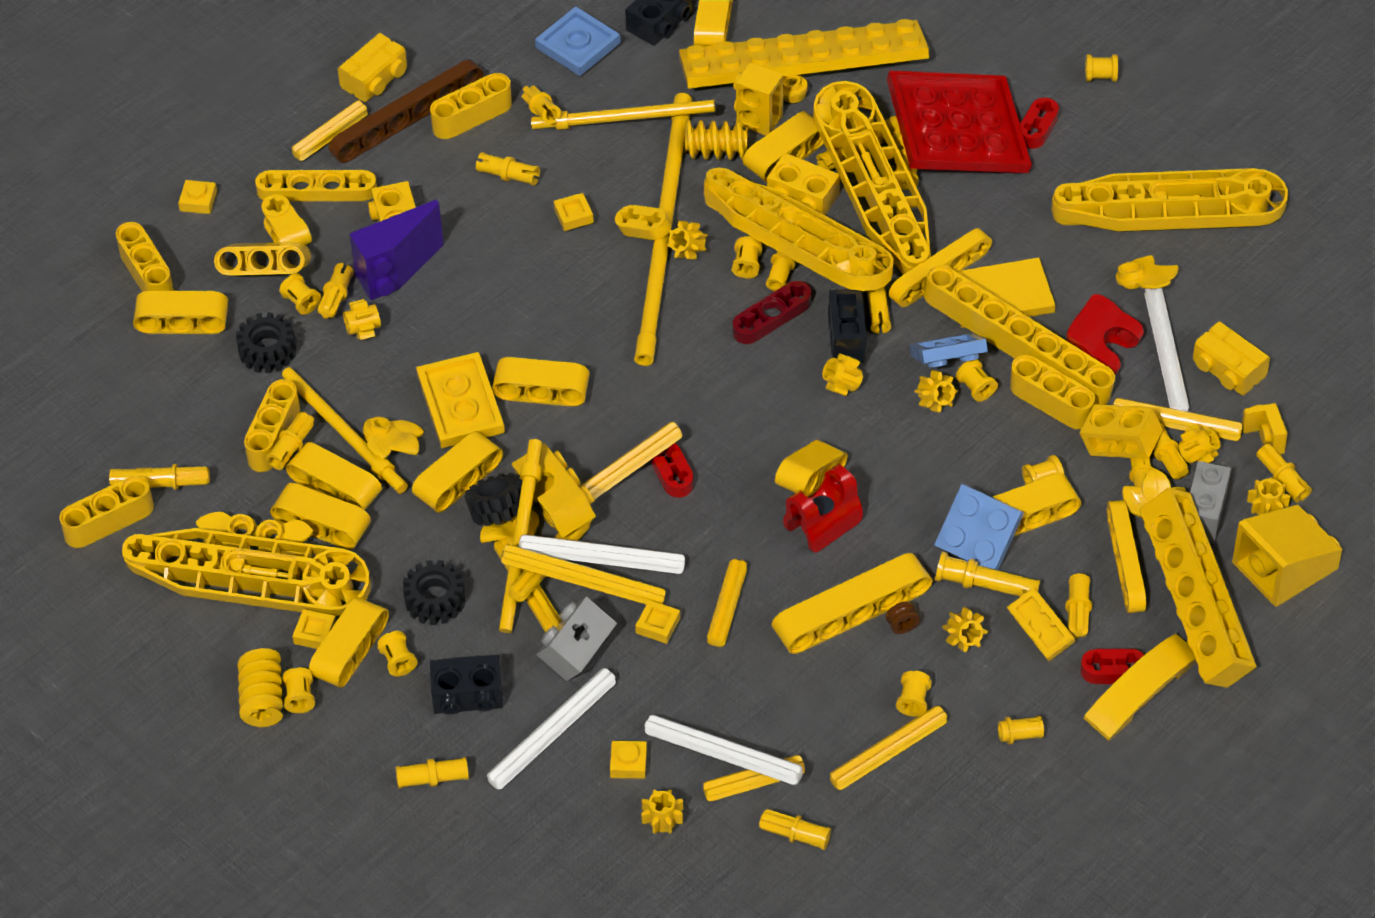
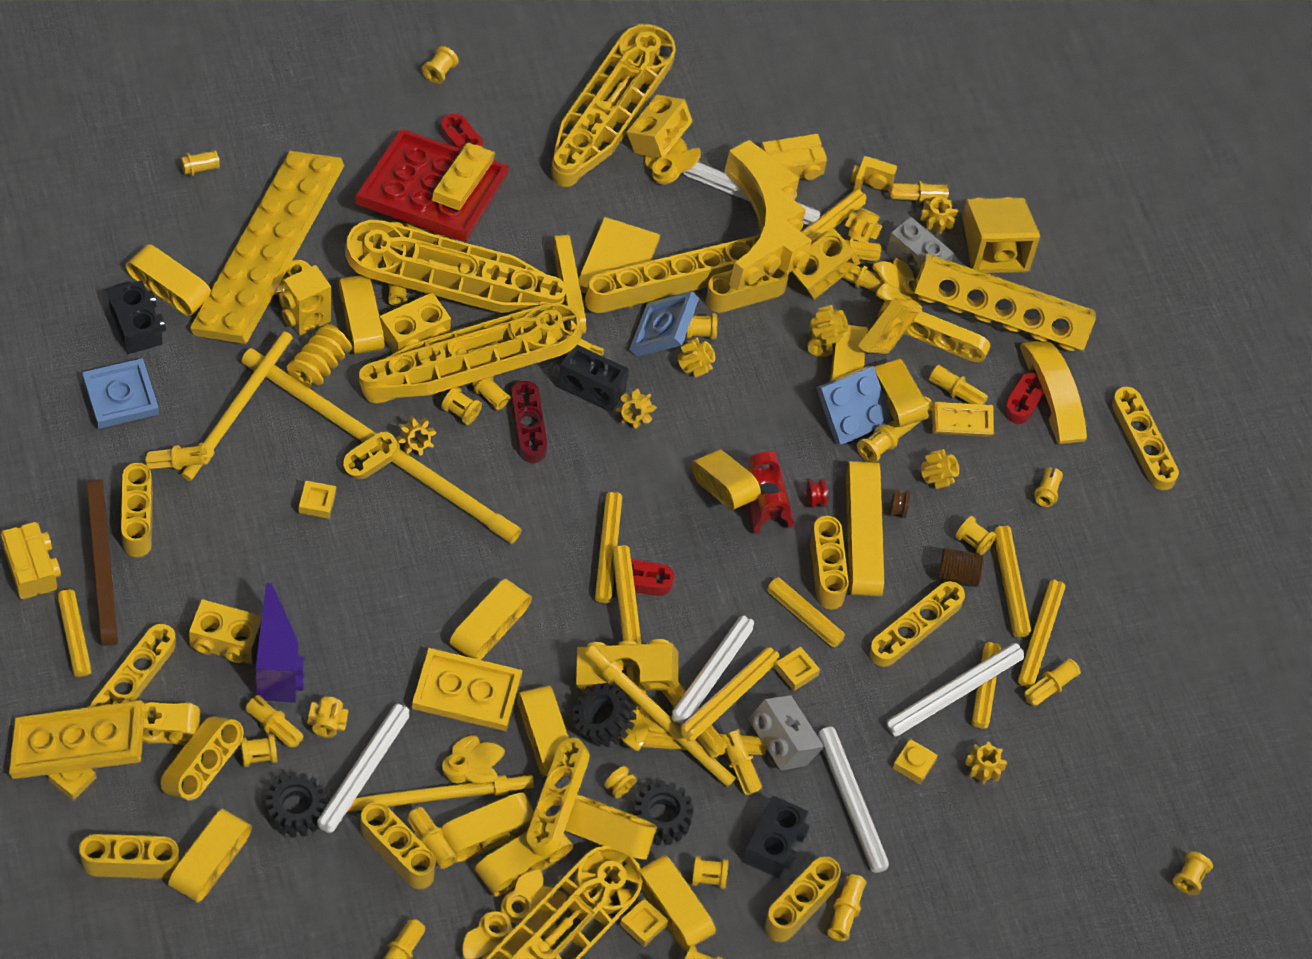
camera: 70 degrees left, 5 degrees up
yellow pin [476,152,540,186] -> none
red piece [1066,294,1144,376] -> none
none -> yellow tile [9,700,145,779]
none -> white axle [317,704,409,833]
none -> yellow plate [432,143,495,210]
none -> yellow beam [526,738,590,856]
none -> yellow beam [565,795,657,859]
none -> yellow axle [595,492,622,604]
none -> yellow bush [604,766,637,798]
none -> yellow brick [627,95,693,158]
none -> yellow axle [721,729,762,795]
none -> yellow arch [724,140,812,291]
none -> yellow beam [765,856,841,942]
none -> red bush [806,479,828,508]
none -> yellow beam [810,516,849,610]
none -> yellow gear [811,305,848,345]
none -> yellow tile [858,298,923,354]
none -> yellow beam [869,581,965,667]
none -> yellow beam [874,359,929,428]
none -> reddish brown piece [938,547,984,588]
none -> yellow axle [1017,579,1065,688]
none -> yellow beam [1112,387,1179,491]

